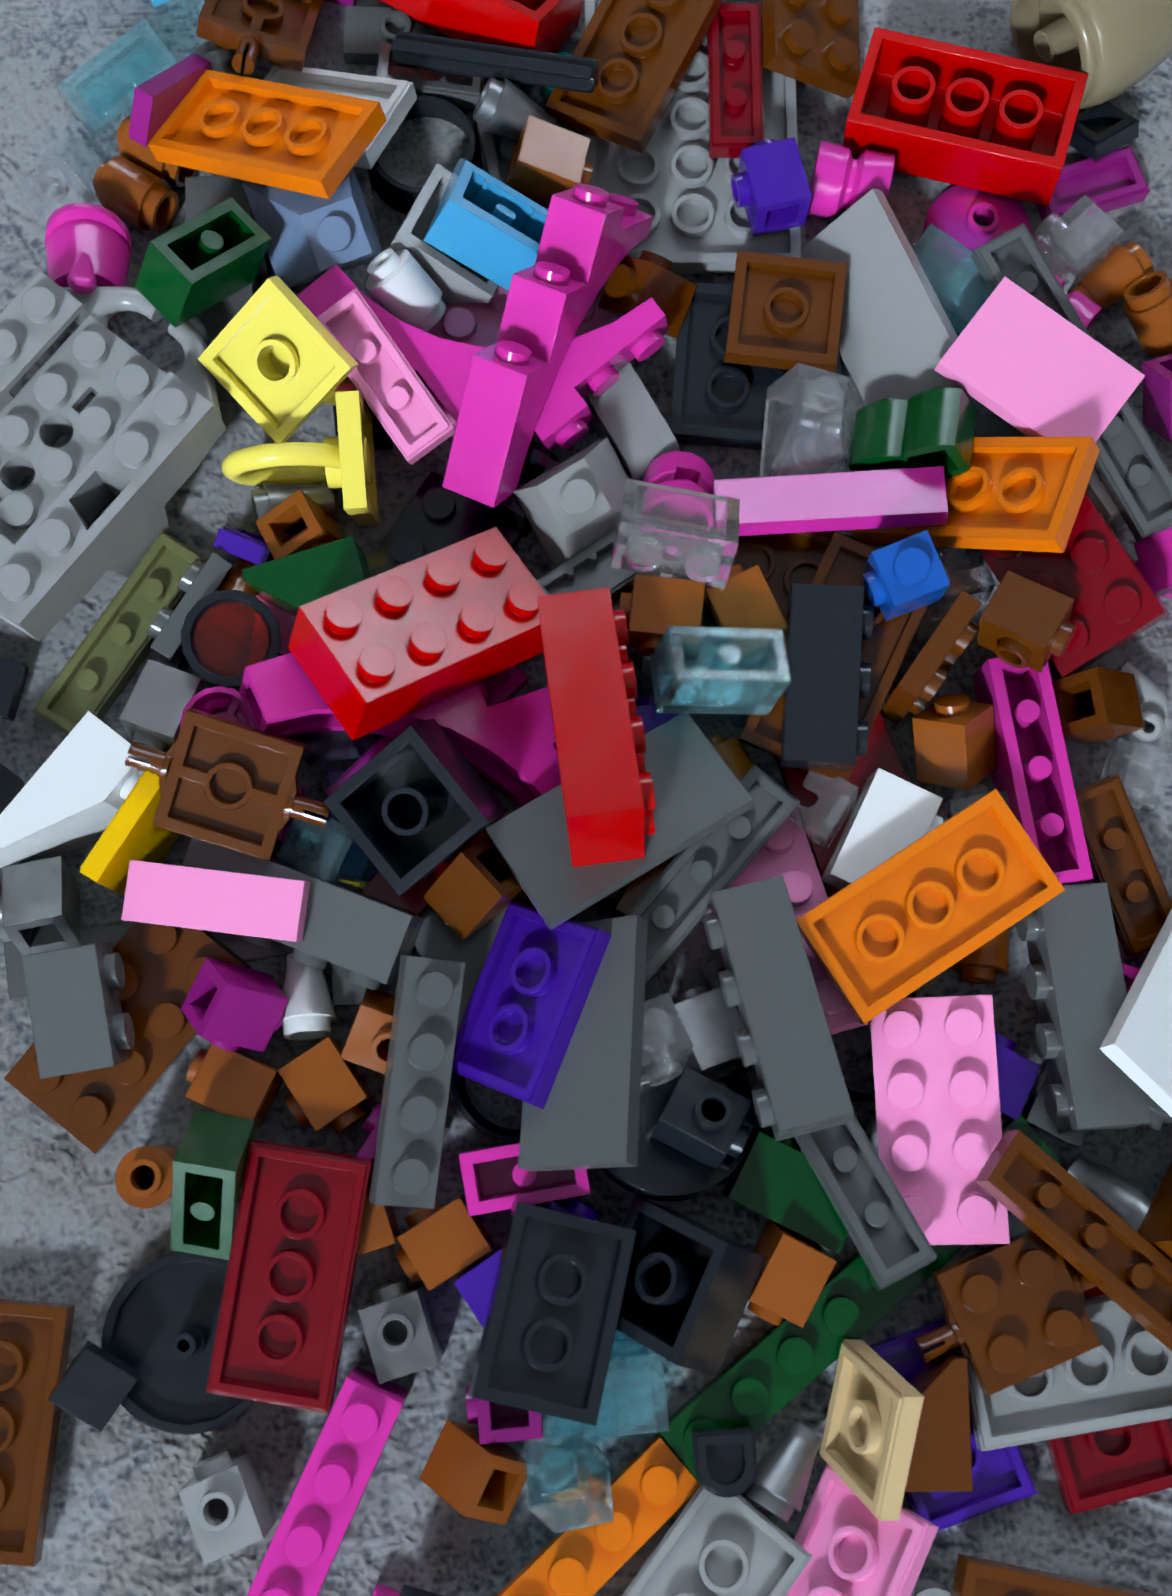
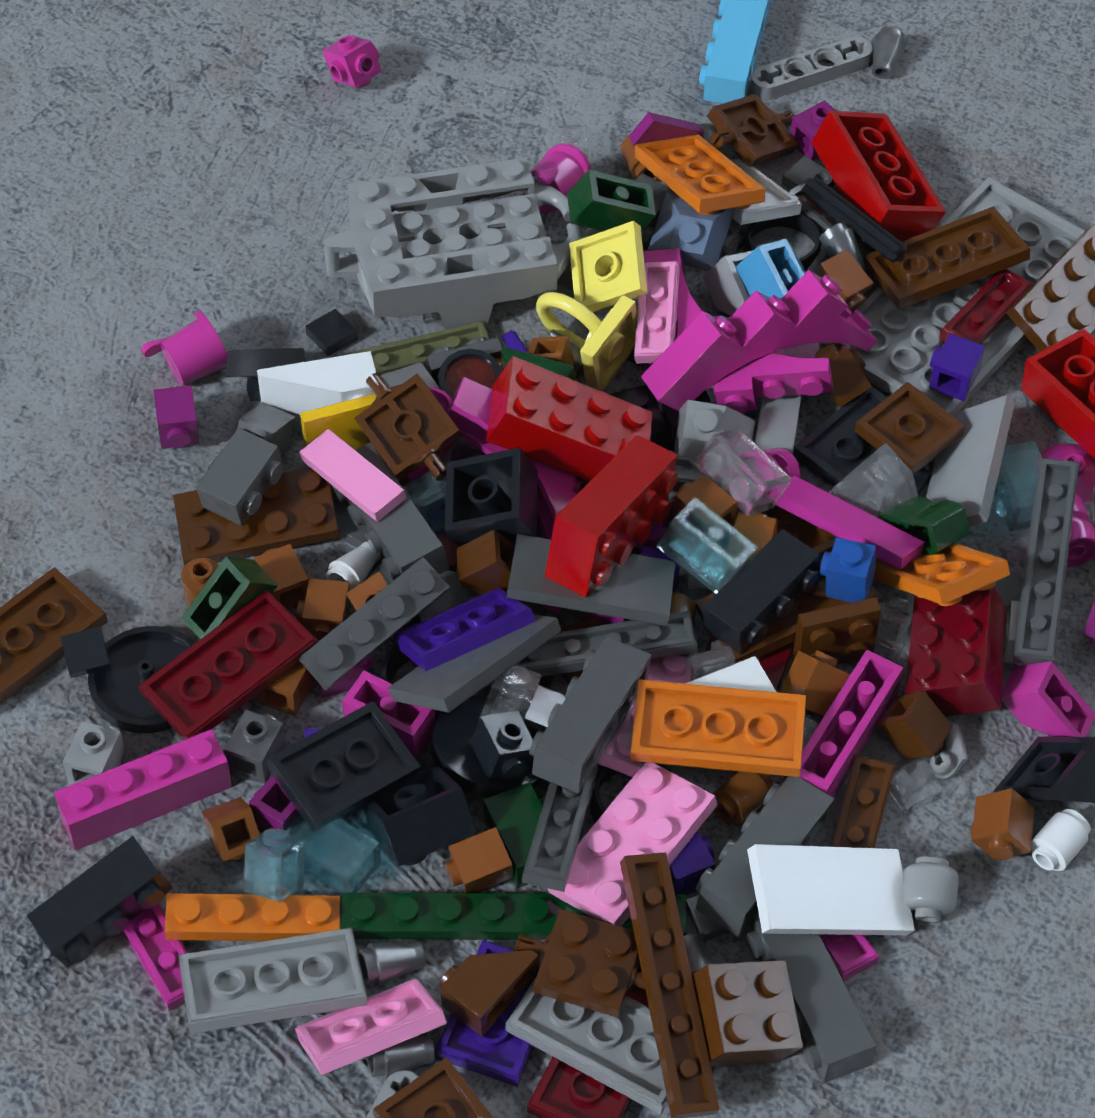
camera: 40 degrees right, 25 degrees down
clear light blue brick [58,19,177,140] -> none
dark orange brick [93,156,178,232] -> none
magenta brick [181,957,289,1052] -> none
white brick [366,249,446,331] -> none
dark orange brick [396,1194,494,1291] -> none
black tile [691,1426,757,1498] -> none
dark pink wheel [808,140,895,218] -> none
tan tile [819,1339,924,1521] -> none
bright pink tile [935,276,1145,442] -> none
reddish brown brick [977,570,1077,673] -> none

